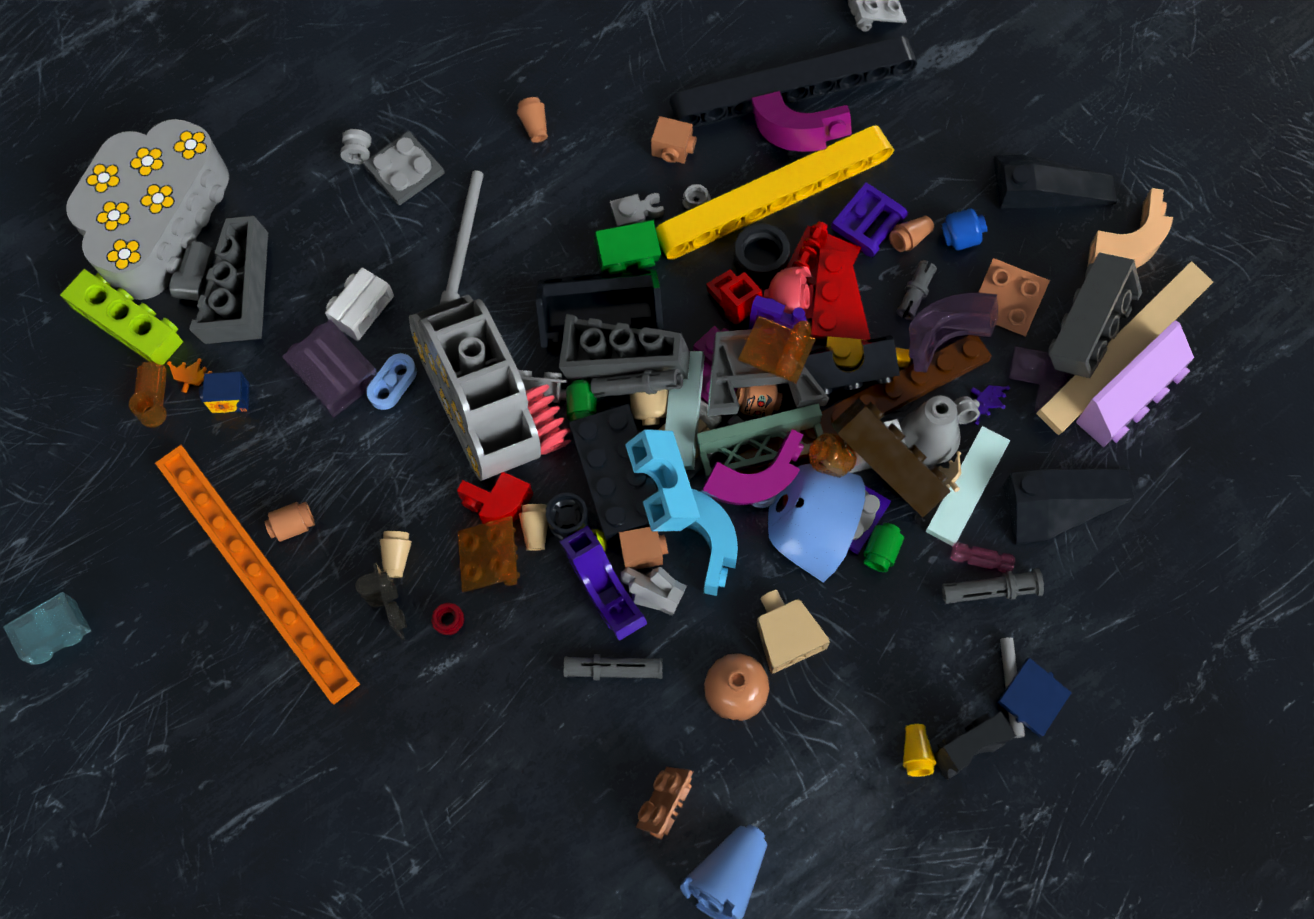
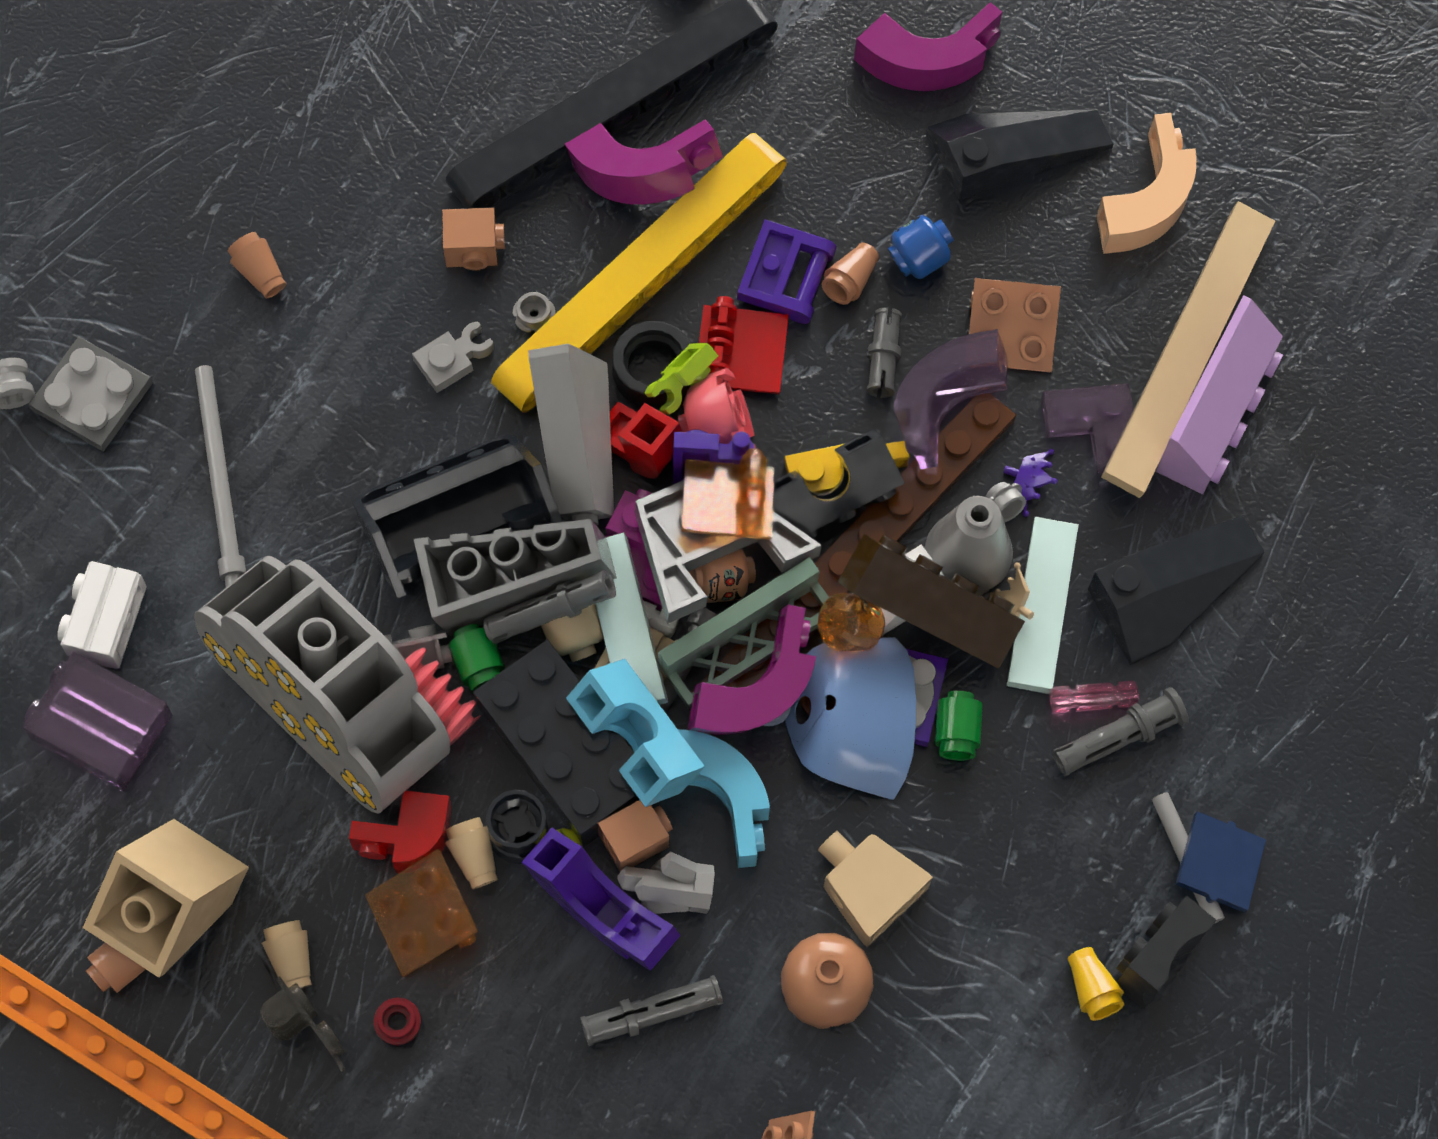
camera: 25 degrees left, 0 degrees up
light blue plate [367,353,417,410] -> none
green brick [594,220,661,275] -> none
red wing [810,249,870,340] -> none
dark grey wedge [1049,252,1142,378] -> none
none -> tan slope [83,819,249,978]
none -> light grey slope [528,343,614,526]
none -> lime plate [645,343,719,414]
none -> magenta arch [854,2,1003,91]

